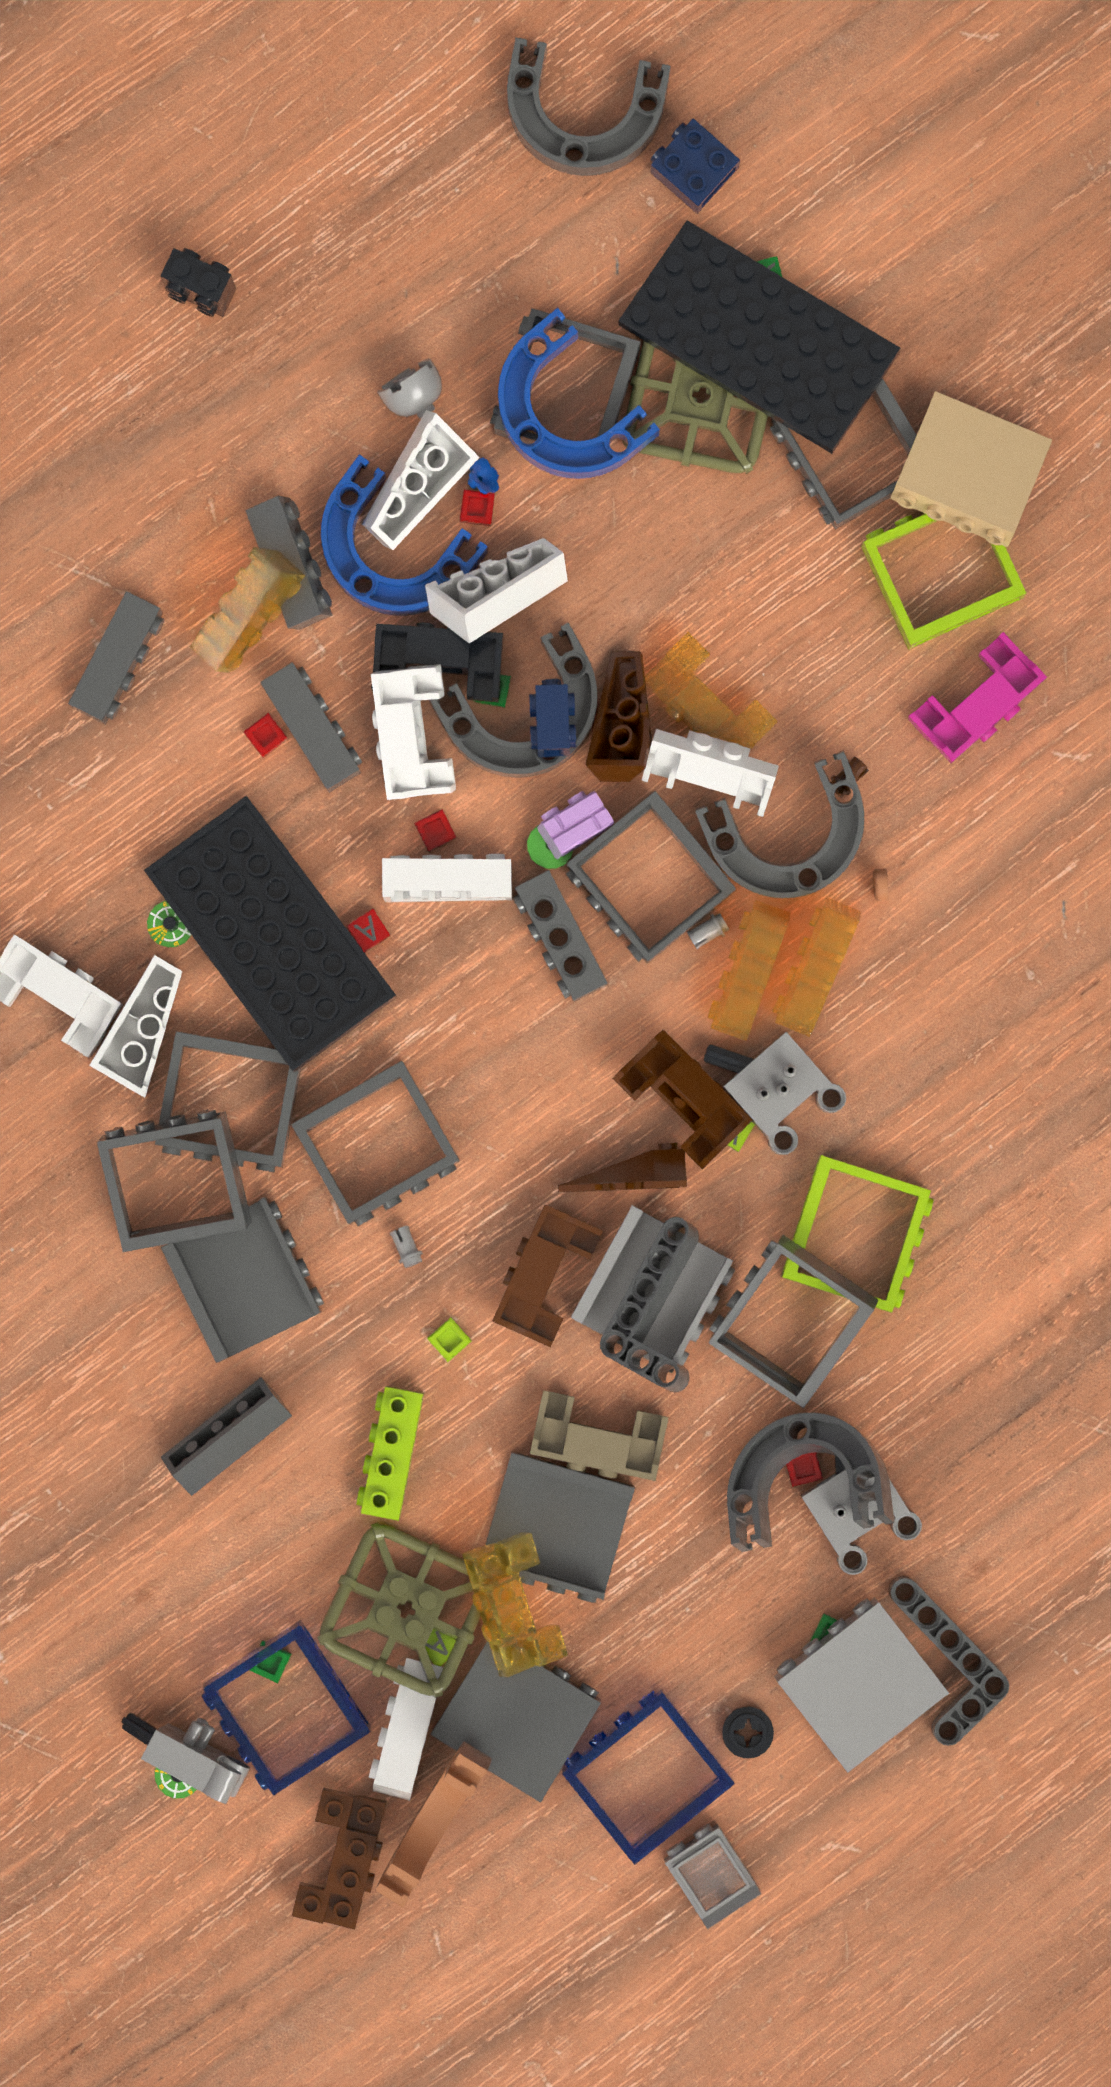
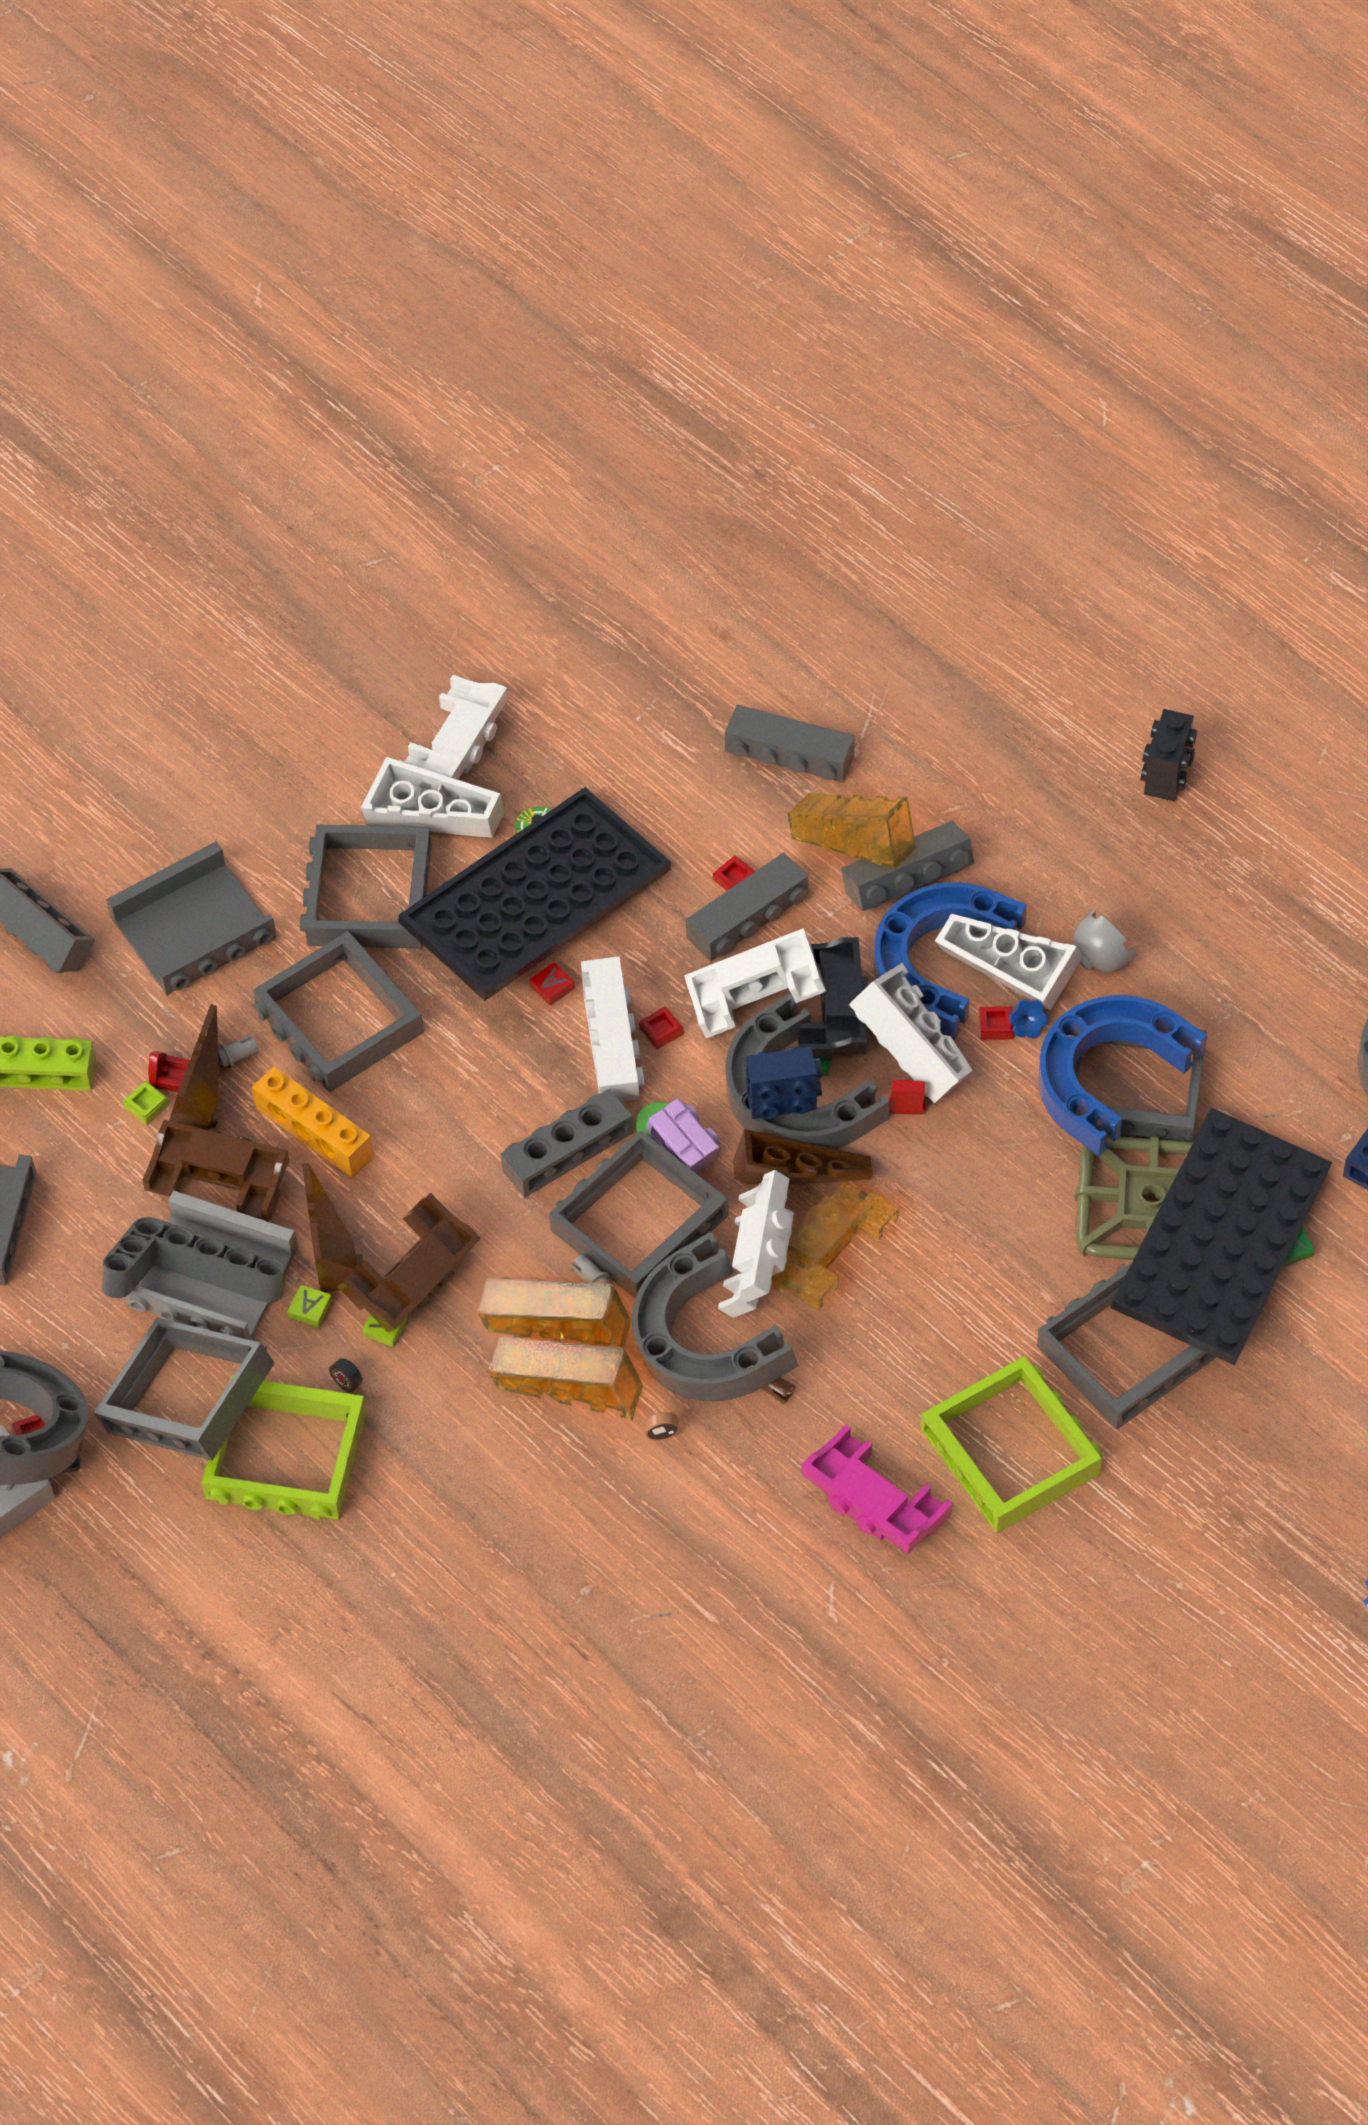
camera: 80 degrees right, 30 degrees down
dark grey window [97,1109,251,1252] -> none
dark tan bracket [530,1390,669,1481] -> none
light grey piece [704,1032,846,1155] -> none
tan panel [890,391,1052,548] -> none
none -> red tile [148,1051,190,1092]
none -> reddish brown wedge [169,1004,222,1130]
none -> light orange brick [252,1066,374,1178]
none -> lime tile [287,1285,332,1328]
none -> black tile [329,1358,362,1392]
none -> red tile [888,1079,926,1115]

